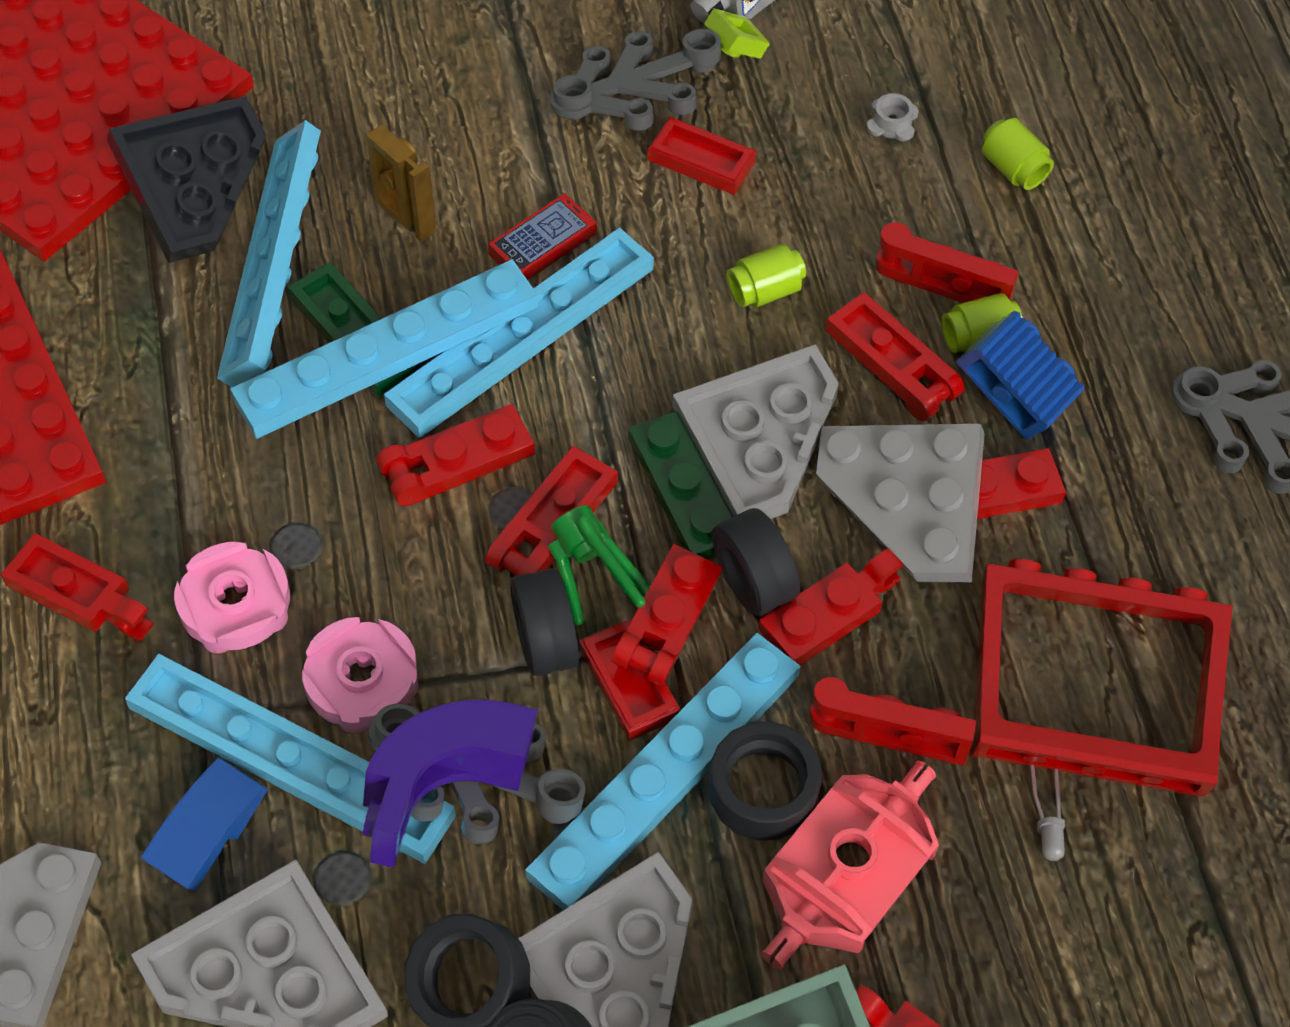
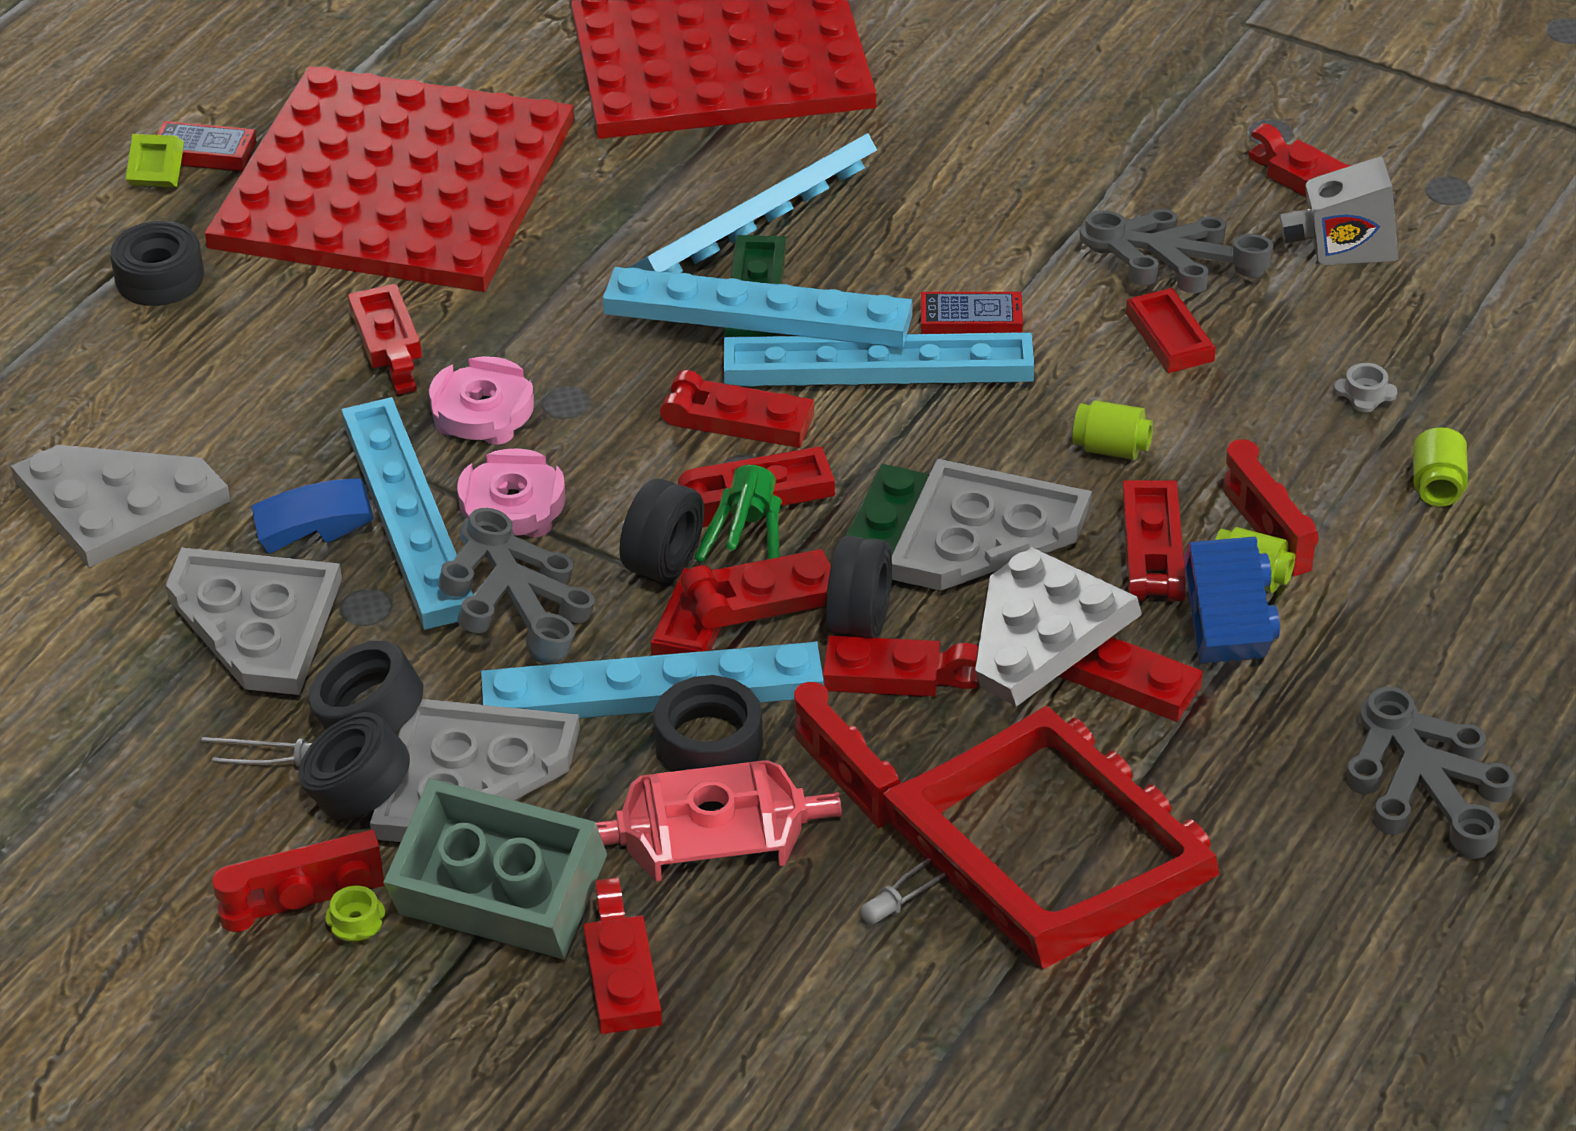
camera: 45 degrees right, 15 degrees down
black plate [107,96,267,263] -> none
dark purple arch [363,700,538,868] -> none
pearl gold plate [366,124,436,242] -> none
lime plate [704,8,770,59] -> none

